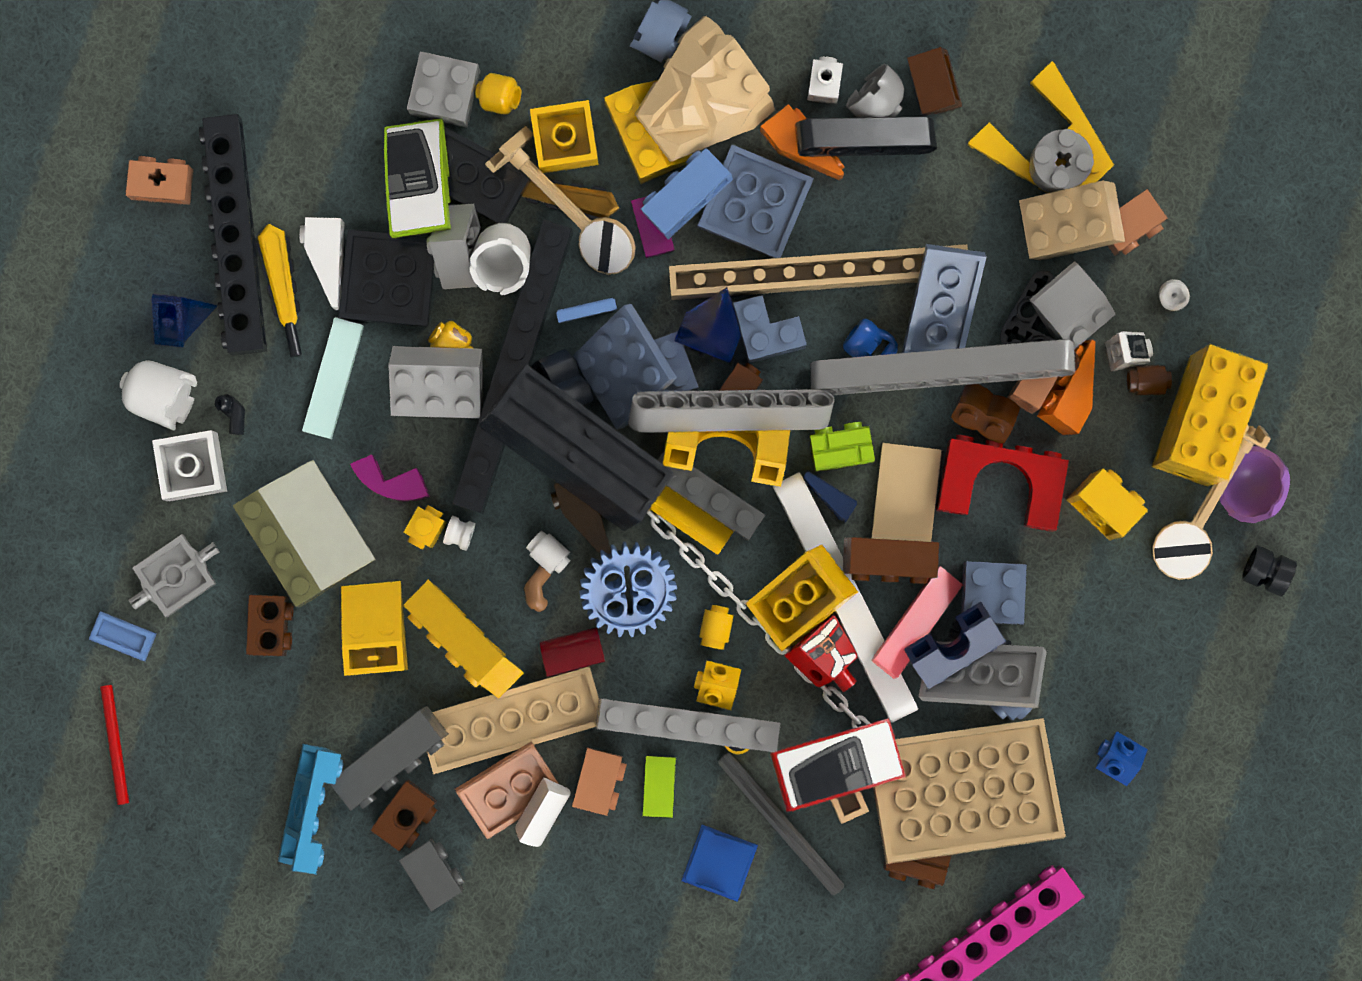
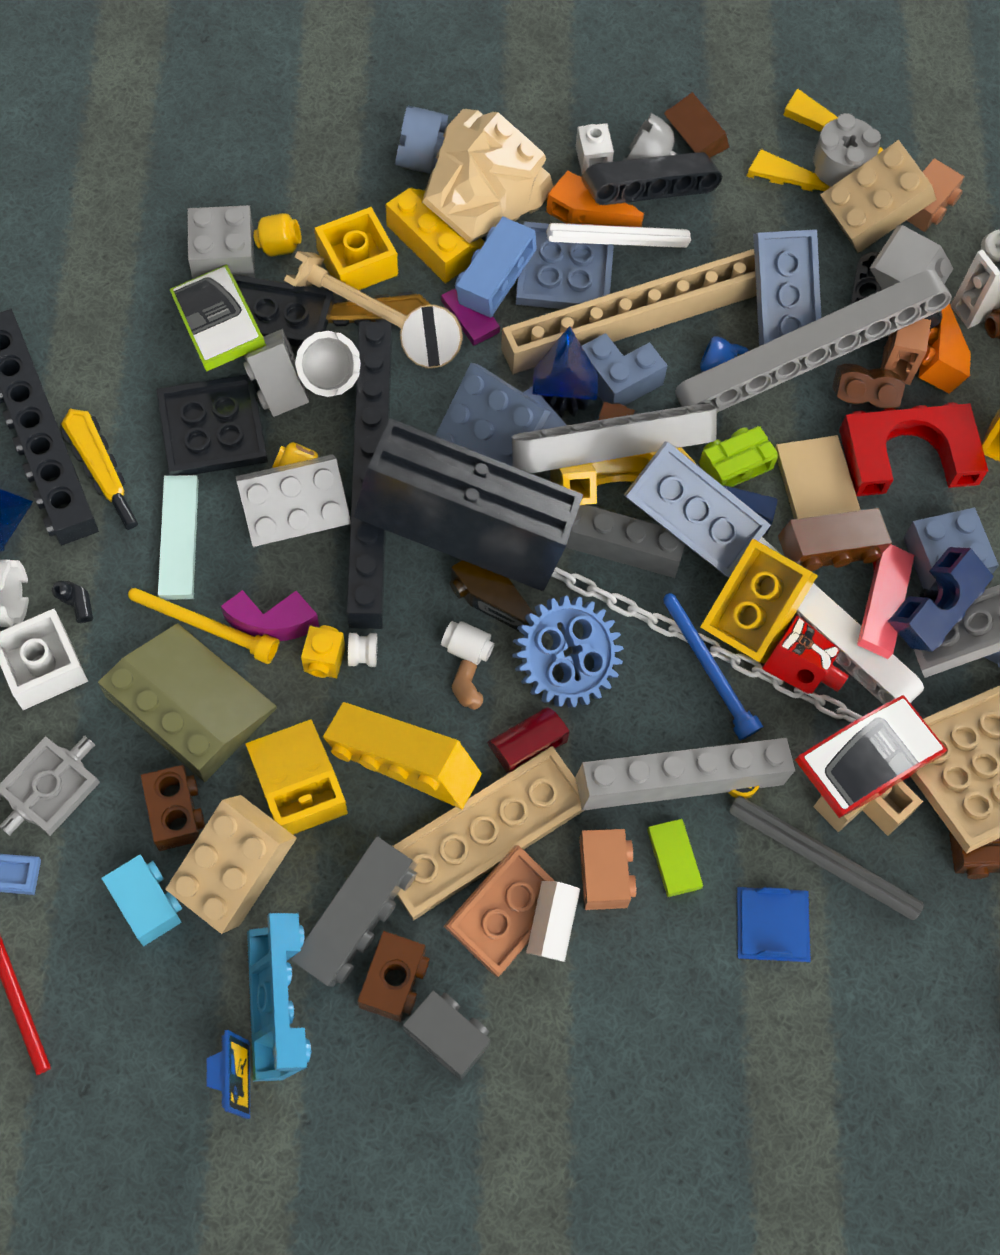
camera: 25 degrees left, 20 degrees down
white slope [300,217,344,310] -> none
medium blue tile [556,298,617,323] -> none
yellow tile [650,486,734,555] -> none
yellow brick [694,661,742,710] -> none
yellow brick [699,605,734,650] -> none
none -> medium azure brick [102,854,182,947]
none -> yellow piece [128,588,279,664]
none -> tan brick [165,795,297,934]
none -> piece [207,1030,250,1119]
none -> white axle [547,223,691,248]
none -> plate [624,441,771,578]
none -> blue piece [663,593,764,741]

